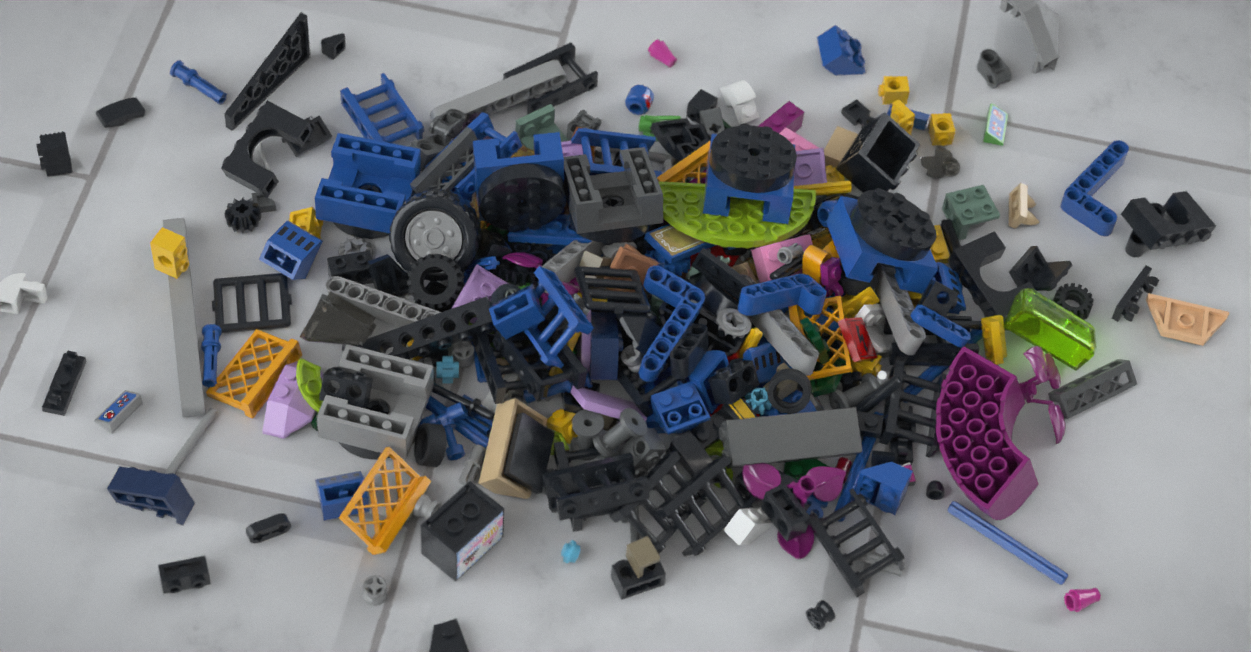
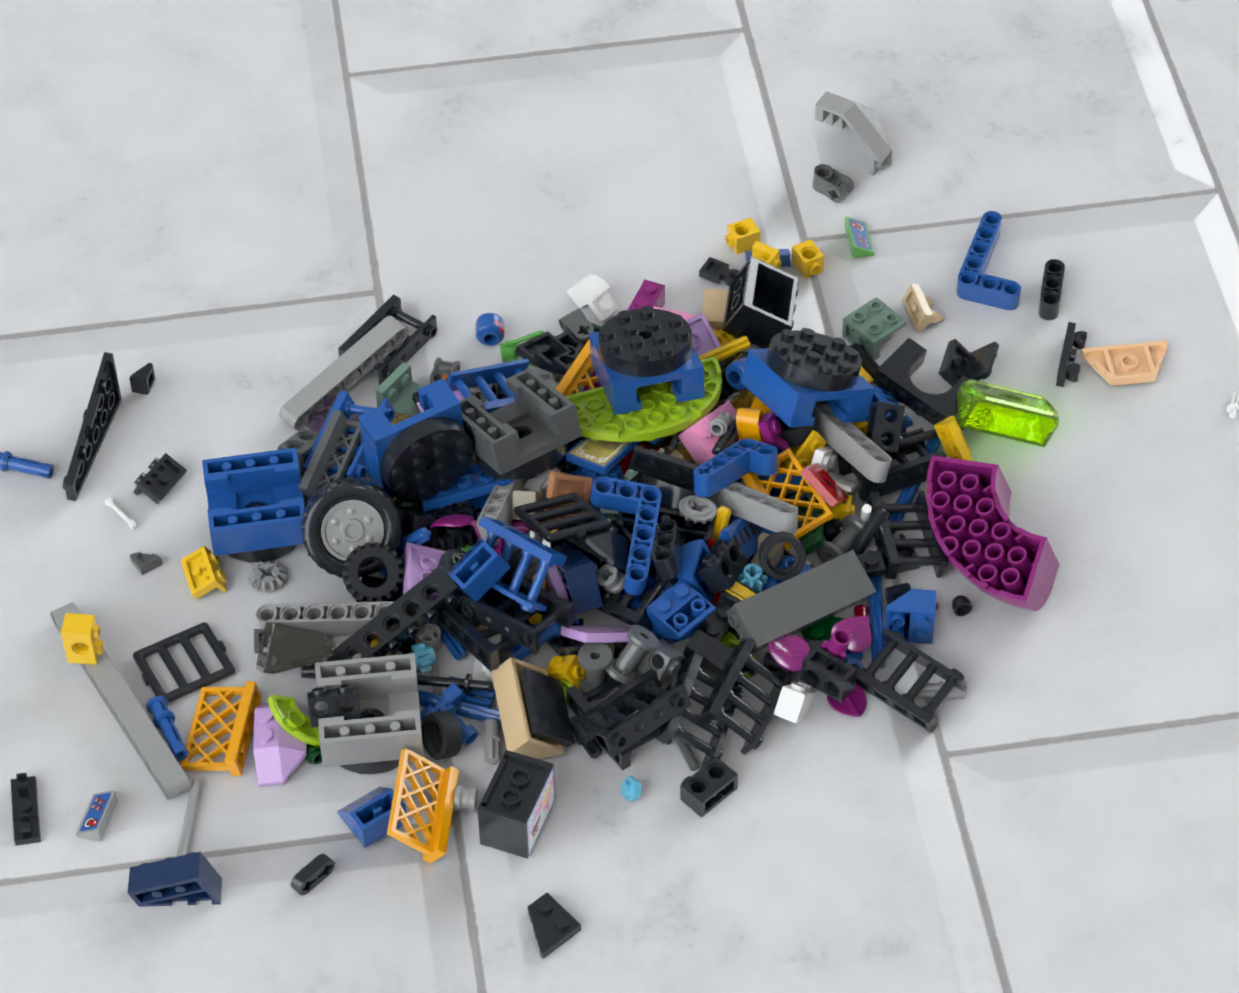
camera: 15 degrees left, 5 degrees down
black bracket [158,555,211,594] -> none
black arch [221,100,313,197] -> none
black gear [224,197,262,233] -> none
blue slope [259,221,323,280] -> none
black brick [327,250,373,285] -> none
blue fence [340,73,425,143] -> none
light grey wheel [363,575,387,605] -> none
black wing [368,254,410,297] -> none
dark grey piece [429,109,465,142] -> none
dark tan panel [626,536,660,578] -> none
dark pink cone [648,39,677,68] -> none
black brick [686,89,718,124] -> none
dark green wing [800,317,830,365] -> none
black wheel [806,600,836,630] -> none
blue slope [817,25,866,76] -> none
black tile [889,438,913,465] -> none
blue beam [910,305,971,348] -> none
clear smoke plate [920,146,960,178] -> none
axle [948,501,1068,585] -> none
magenta plant [1019,346,1066,444] -> none
dark grey fence [1048,359,1137,419] -> none
black tyre [1052,283,1094,324] -> none
dark pink cone [1064,588,1101,612] -> none
black arch [1121,191,1216,250] -> none

